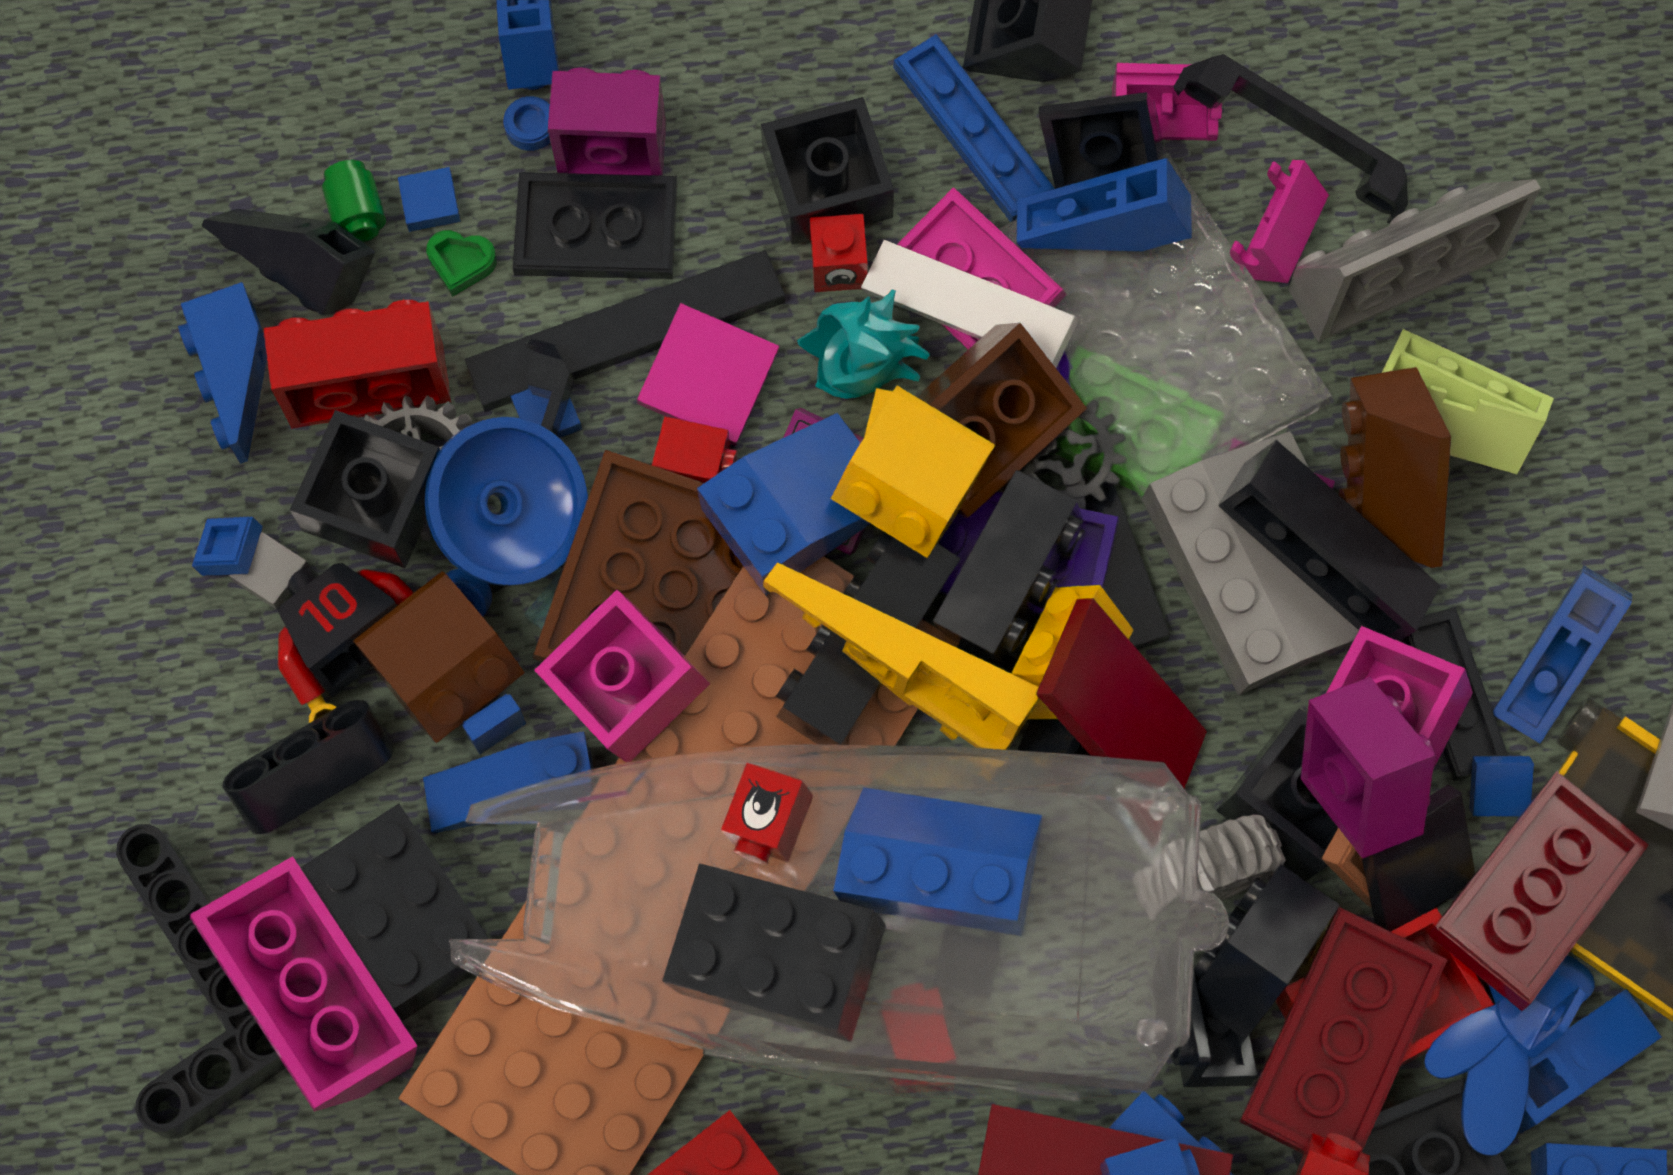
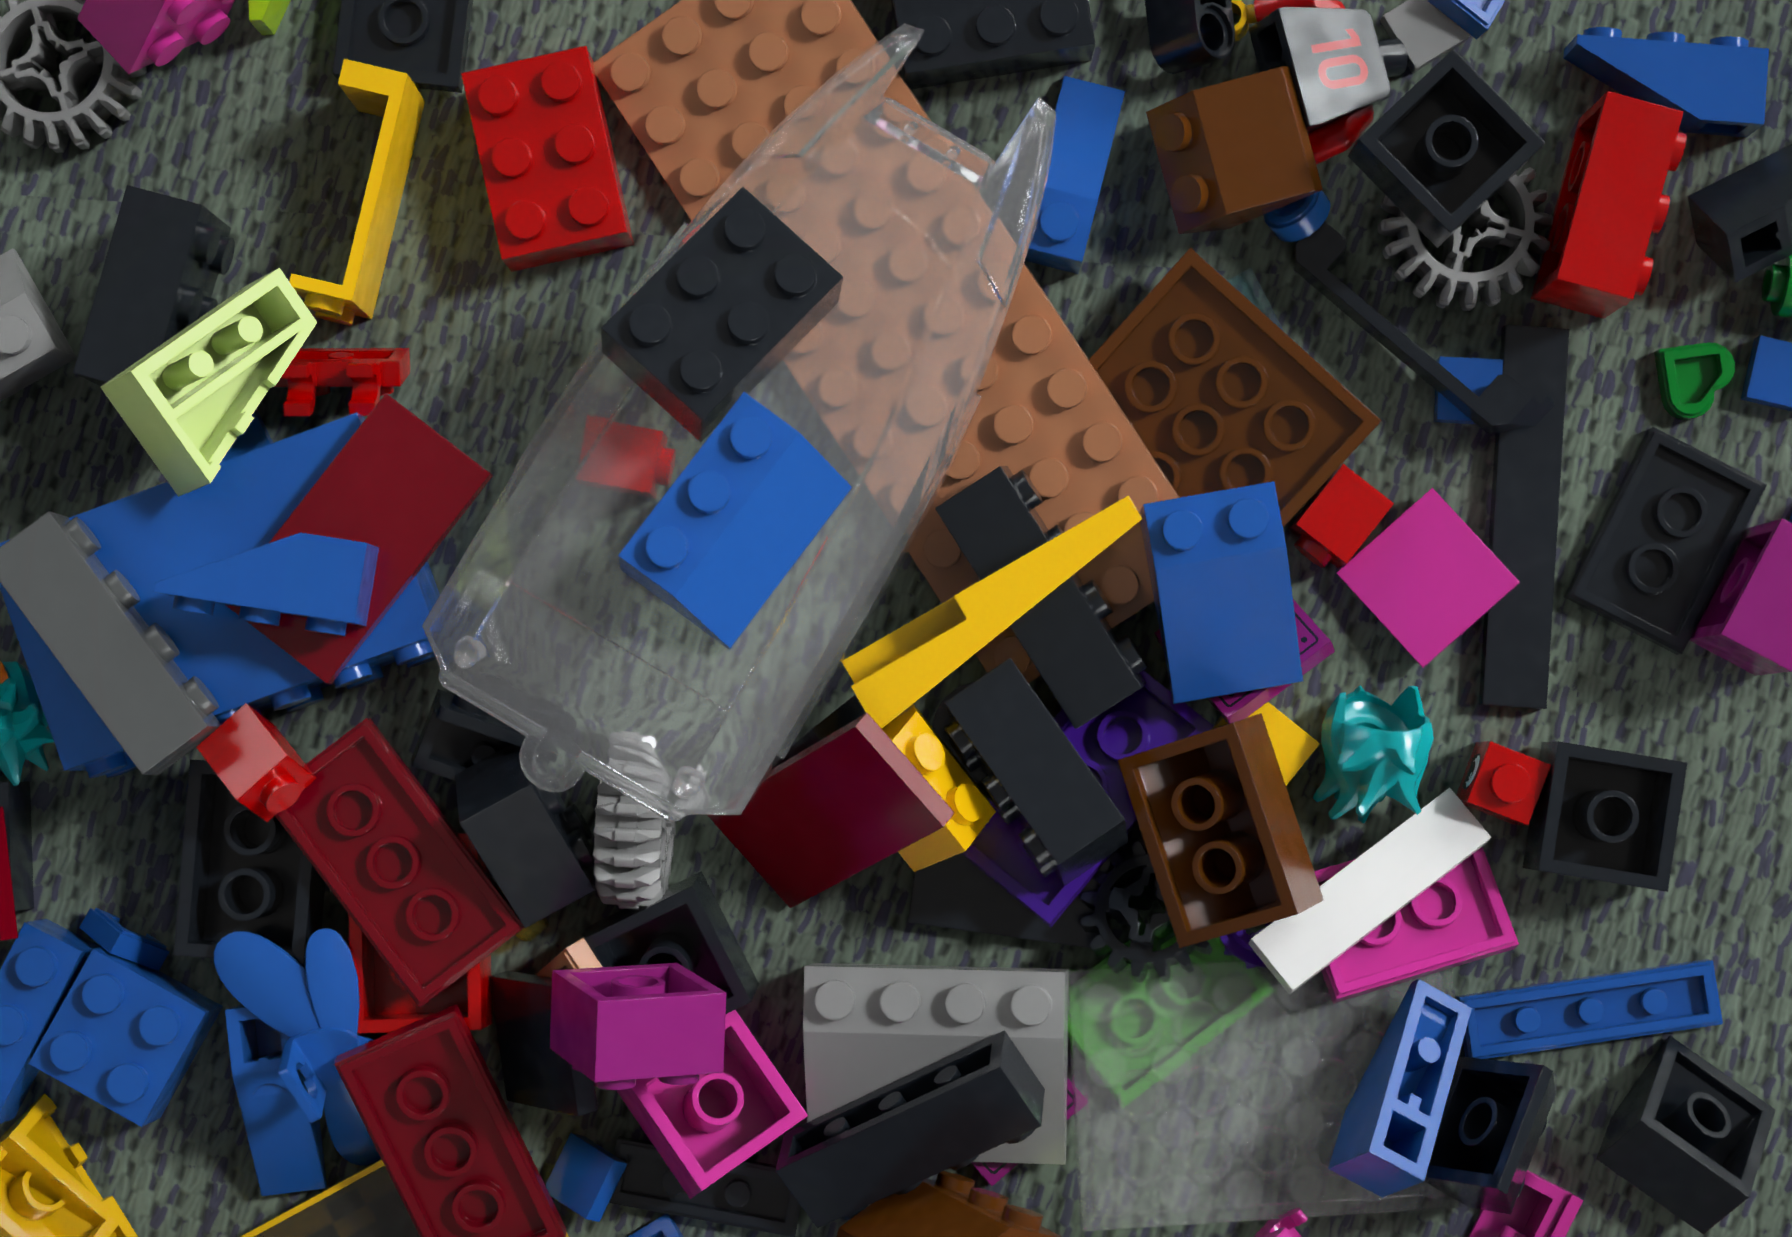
camera: 120 degrees right, 15 degrees up
blue dish [425,417,588,586] -> none
blue tile [462,694,526,755] -> none
dark pink brick [534,590,710,764] -> none
red brick [721,763,813,865] -> none
yellow slope [831,386,995,558] -> none

